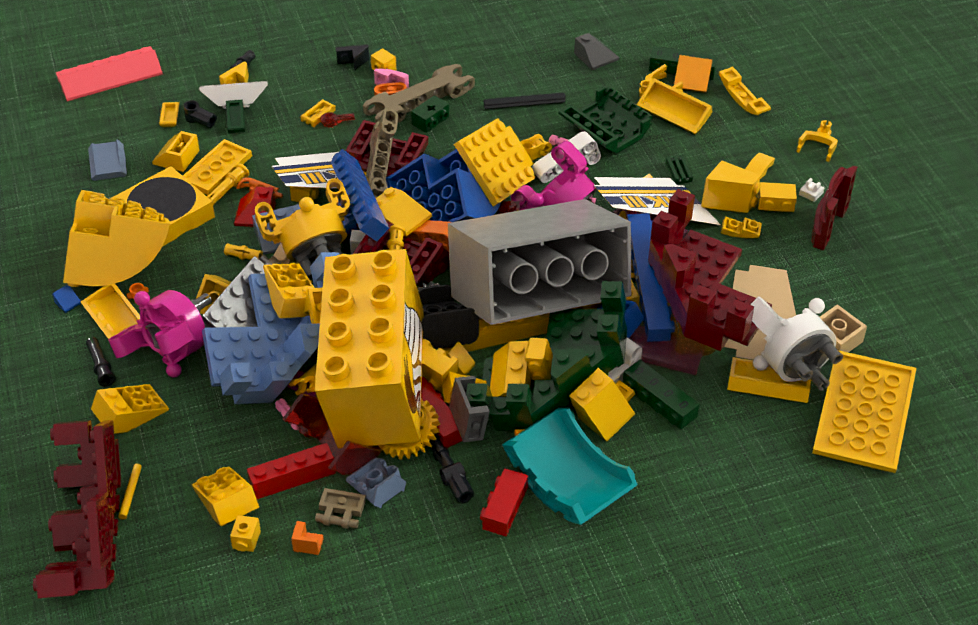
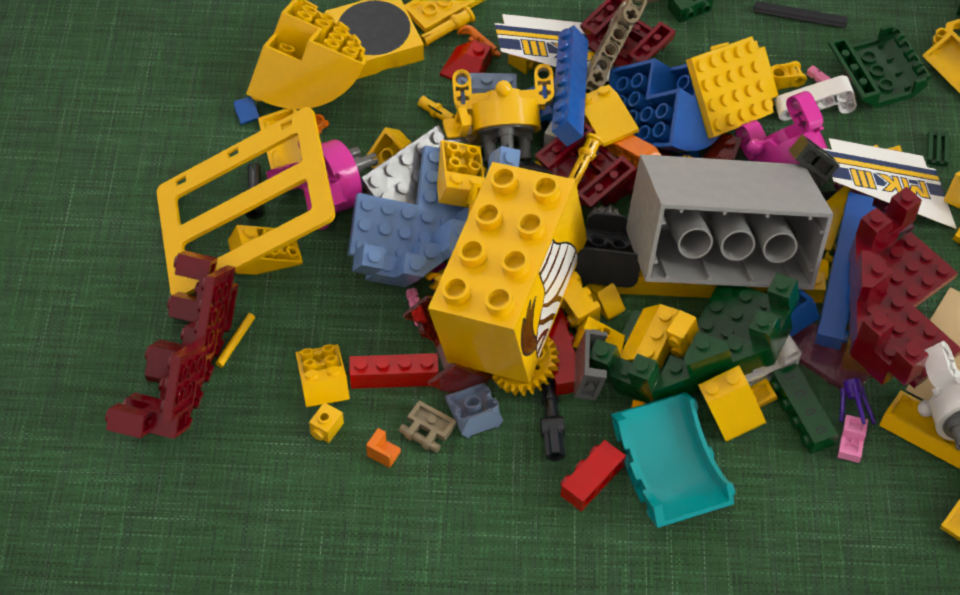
camera: 20 degrees right, 10 degrees up
none -> yellow door [157,107,335,295]
none -> yellow bracket [442,107,472,139]
none -> pearl dark grey brick [789,134,840,182]
none -> bright pink slope [837,414,868,463]
none -> dark purple plant [839,378,876,424]

